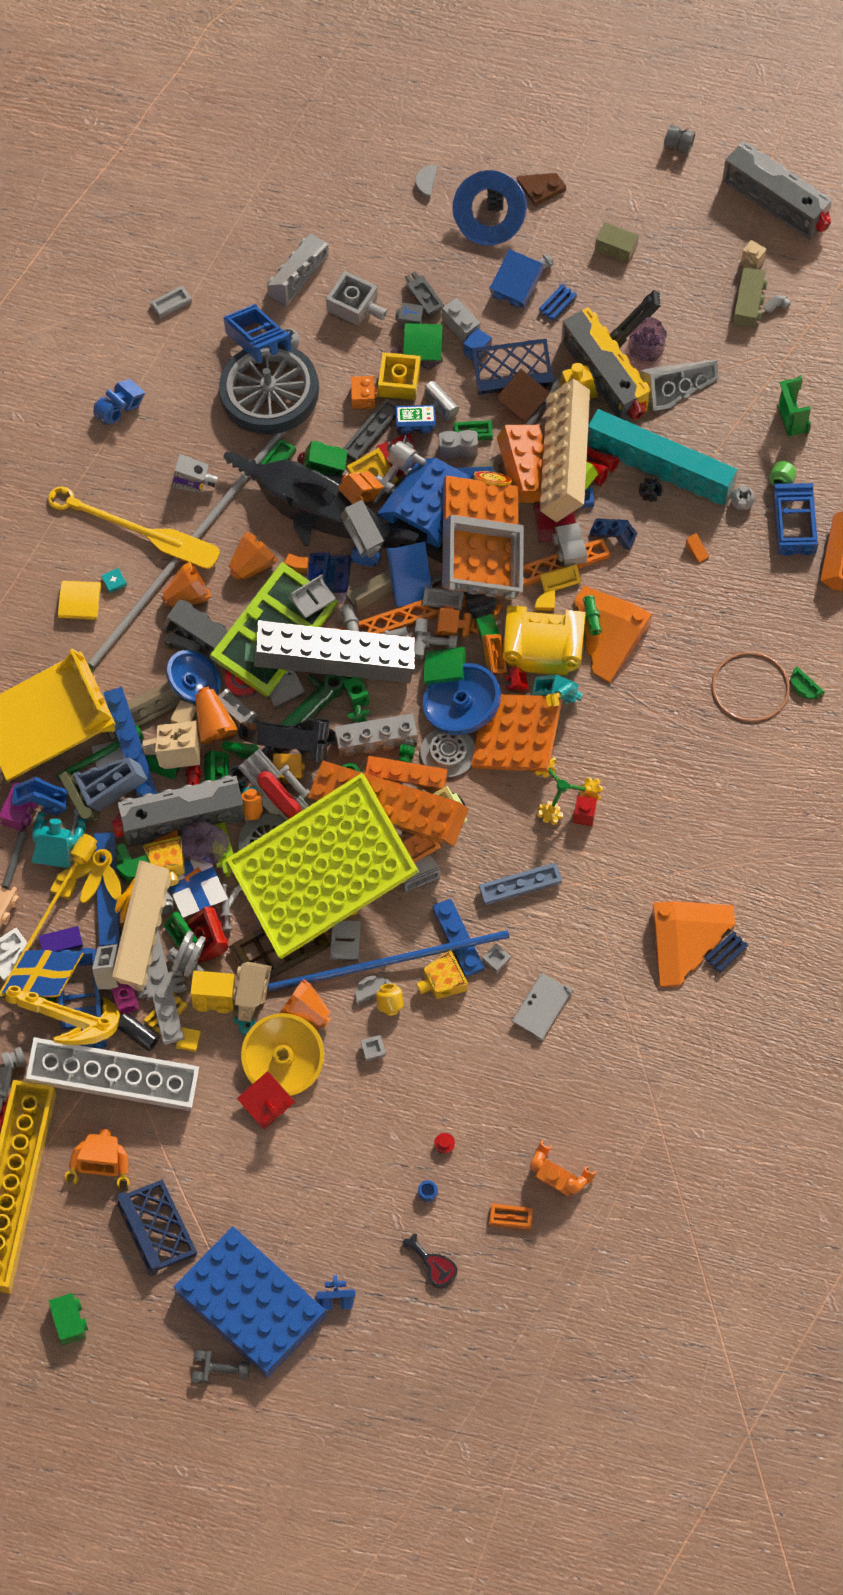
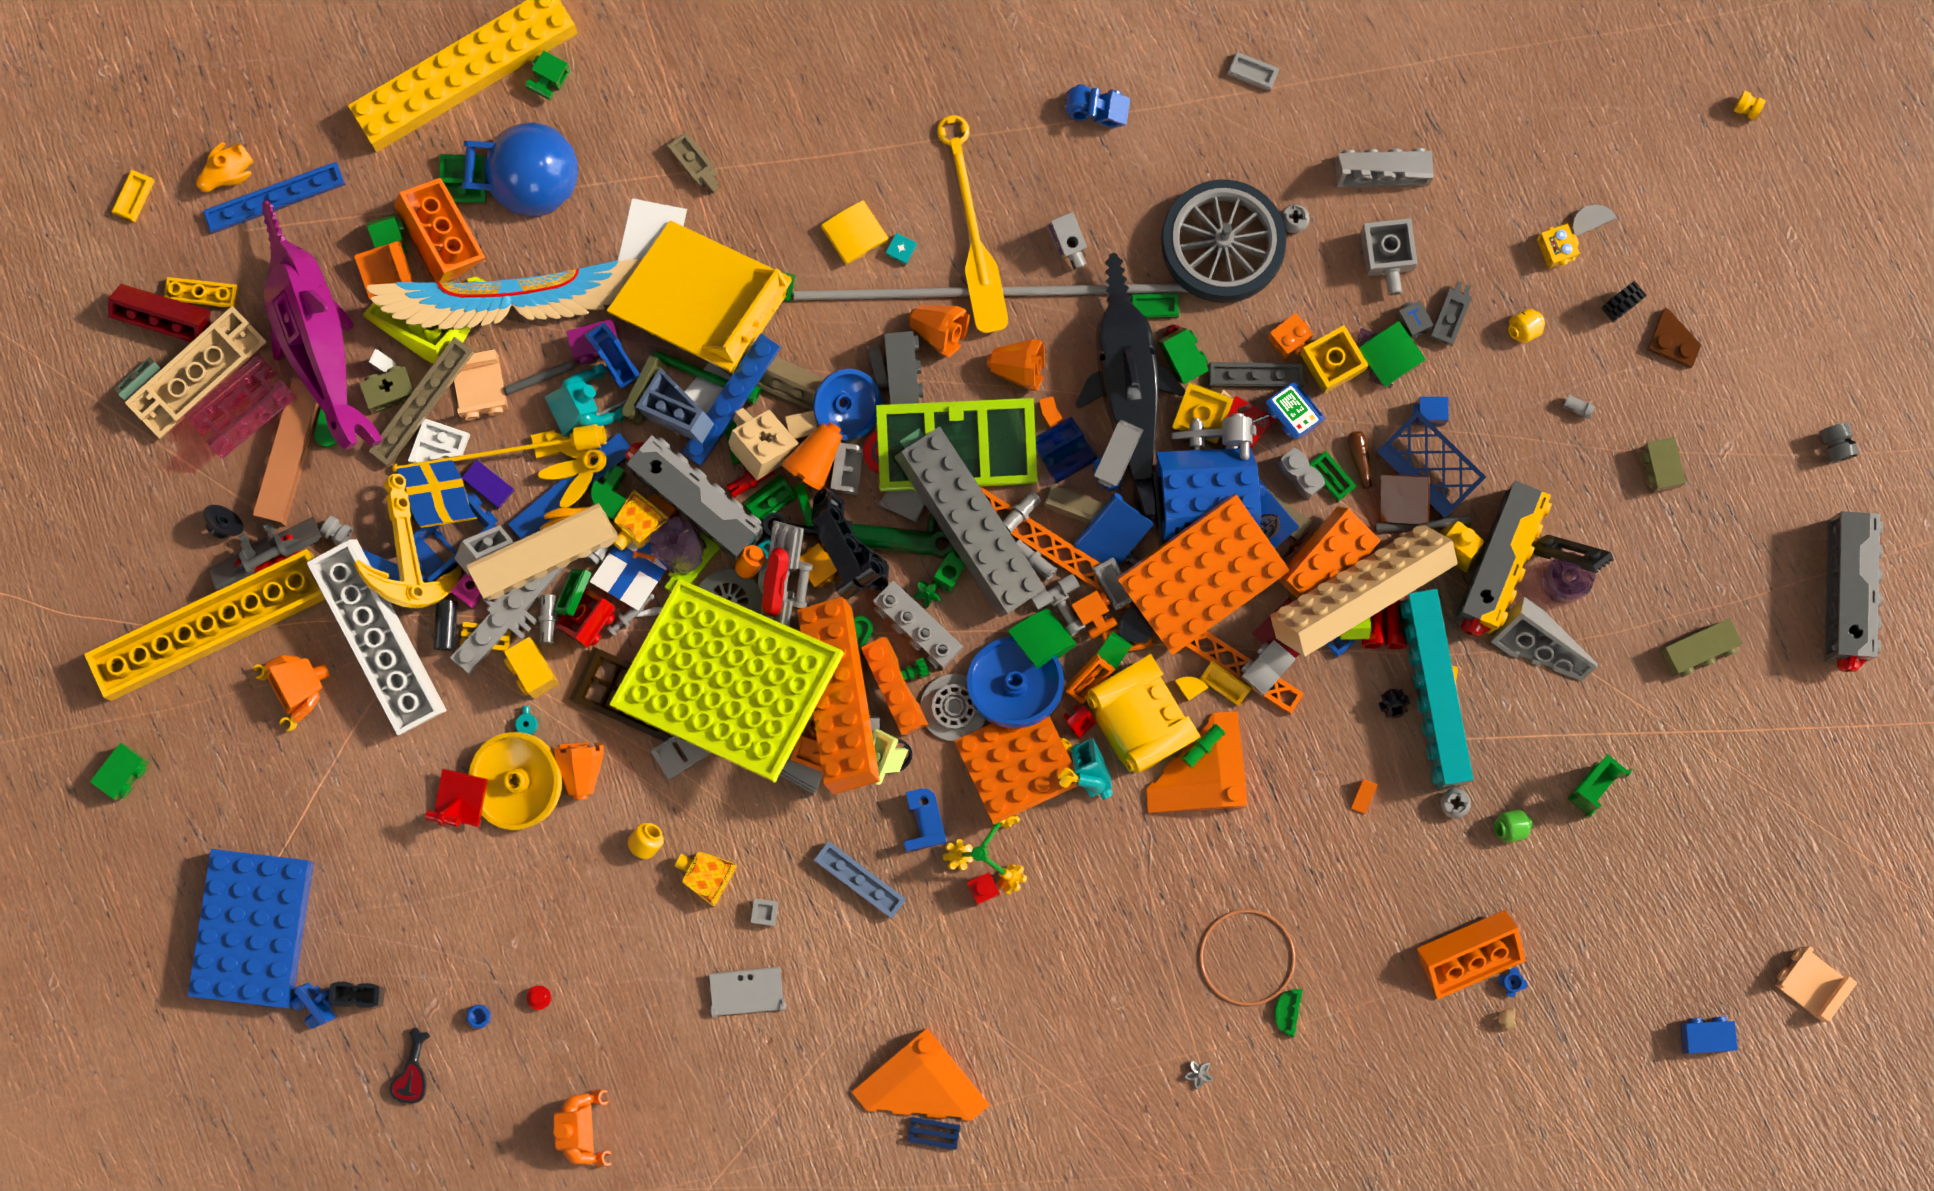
camera: 50 degrees right, 15 degrees up
dark blue fence [115,1179,197,1276] -> none
light grey wheel [172,931,206,977] -> none
yellow tile [176,1027,201,1052] -> none
dark grey bar [191,1350,250,1384] -> none
blue door [223,304,292,363] -> none
tan hinge [233,962,272,1022] -> none
blue piece [268,930,510,992] -> none
light grey piece [289,575,336,619] -> none
orange piece [338,471,384,504] -> none
light grey tile [355,975,392,1005] -> none
light grey plate [360,1035,386,1062] -> none
light grey brick [424,381,459,421] -> none
blue plate [432,898,484,978] -> none
light grey brick [442,298,480,343] -> none
light grey window [443,515,524,599] -> none
blue plate [452,170,527,245] -> none
yellow piece [474,471,512,486] -> none
orange tile [489,1204,533,1230] -> none
blue brick [490,249,544,308] -> none
blue tile [539,283,577,321] -> none
dark blue bracket [589,518,638,549] -> none
tan brick [739,240,766,270] -> none
light grey arm [763,295,791,314] -> none
blue door [773,483,818,556] -> none
none -> black brick [329,981,385,1009]
none -> blue piece [904,788,947,853]
none -> light grey plant [1184,1061,1213,1090]
none -> reddish brown piece [1347,431,1372,489]
none -> yellow head [1508,308,1545,343]
none -> yellow head [1537,224,1580,269]
none -> yellow wheel [1733,90,1766,121]

